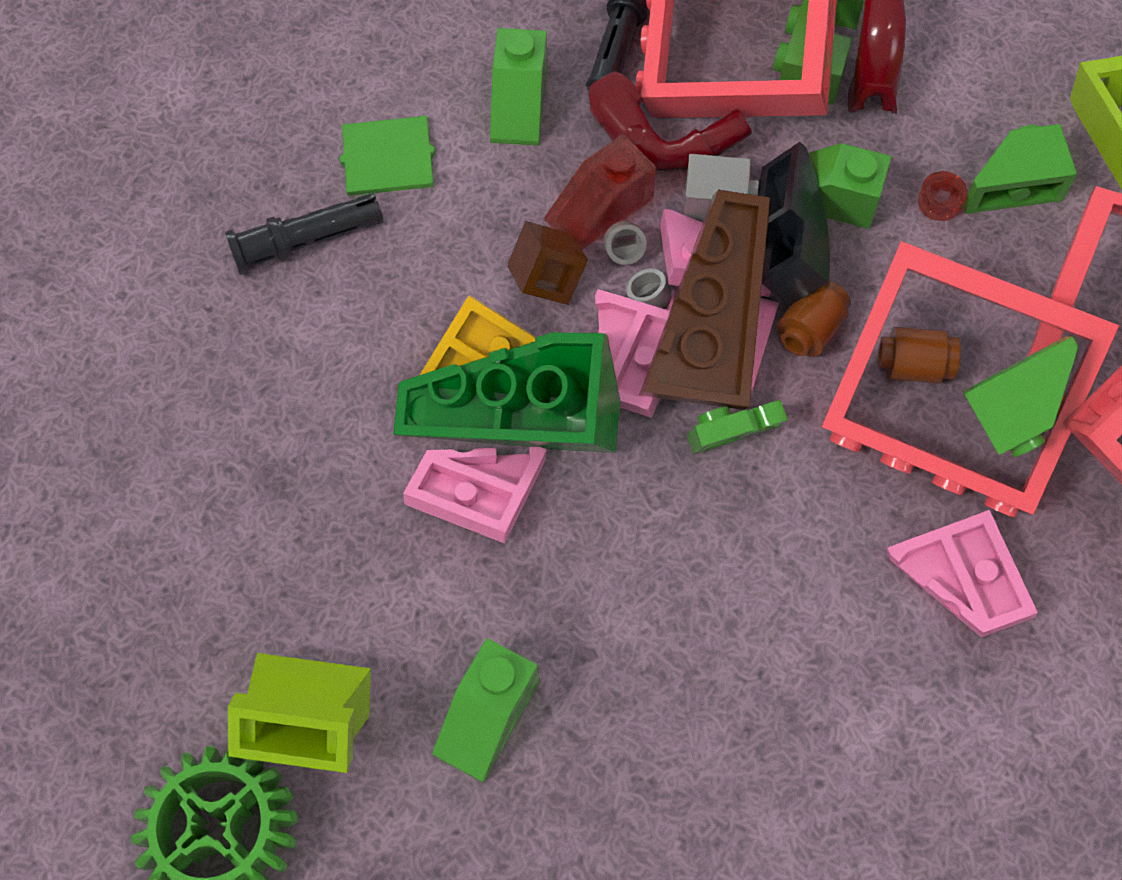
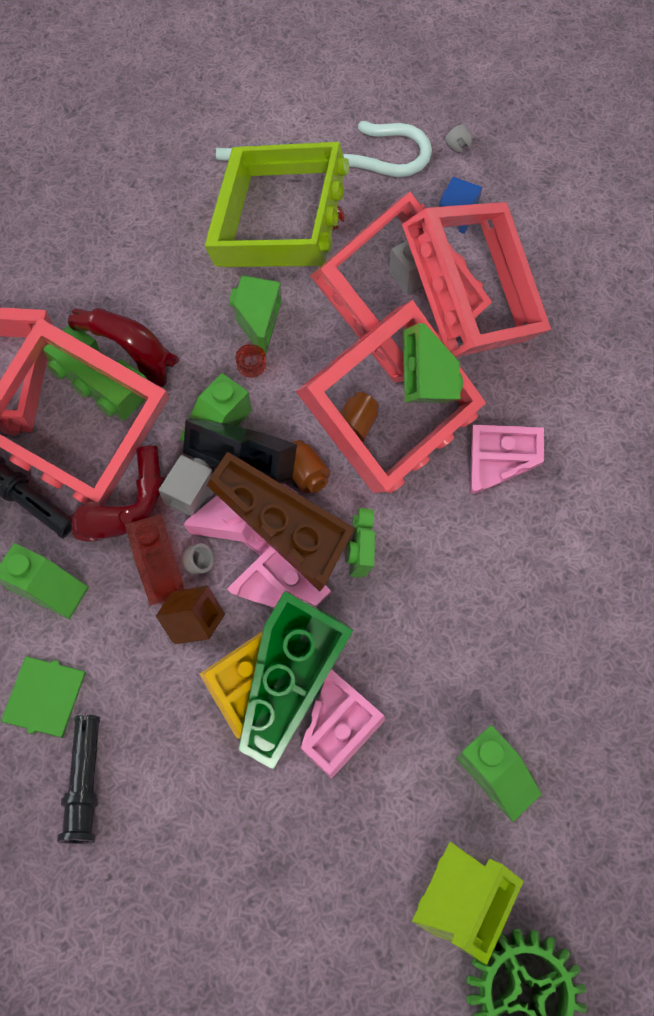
camera: 70 degrees left, 0 degrees up
light grey hinge [626,268,672,309] -> none

